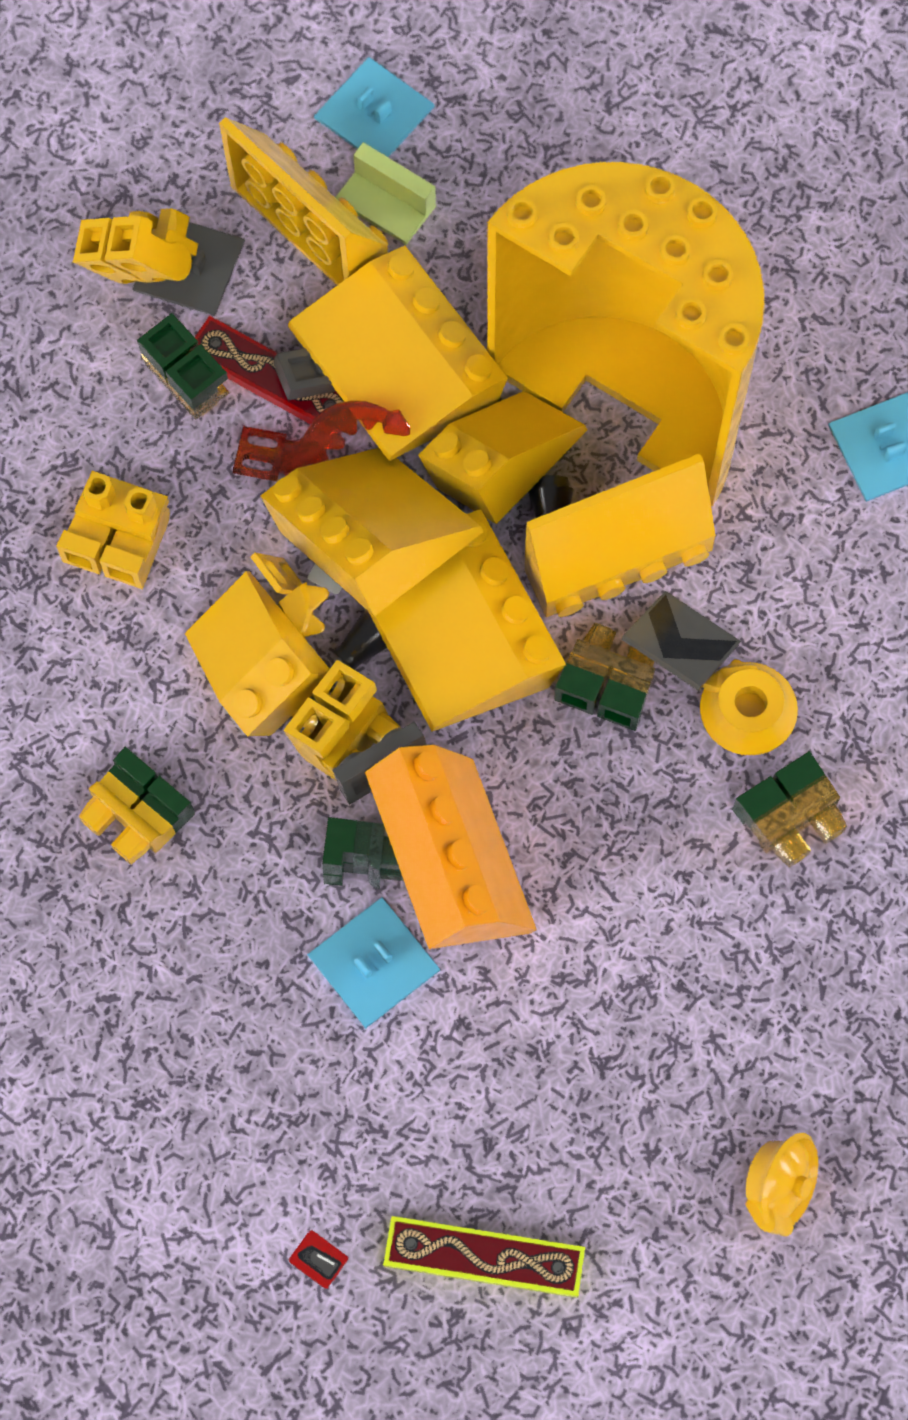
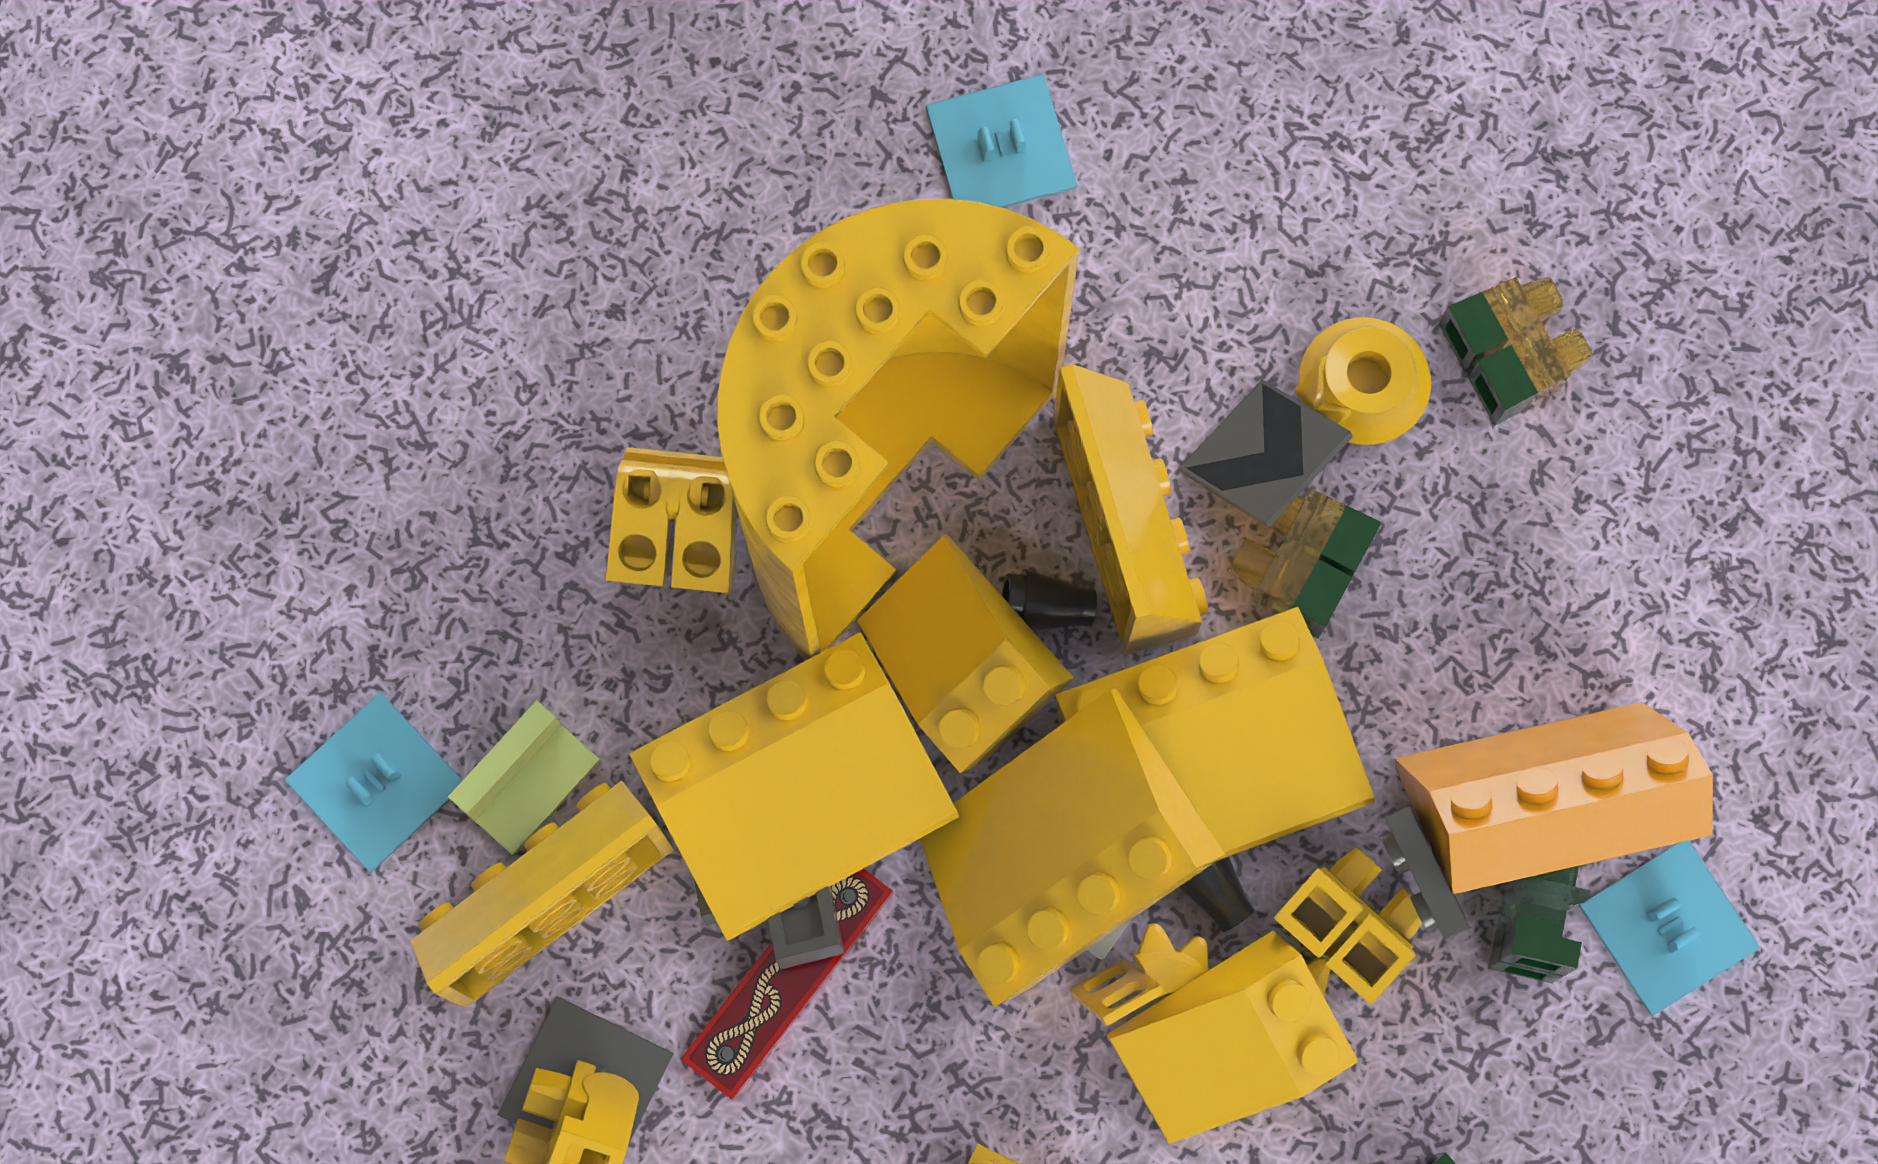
camera: 85 degrees left, 5 degrees up
dark green hips [137,313,230,420] -> none
clear red piece [232,400,411,482] -> none

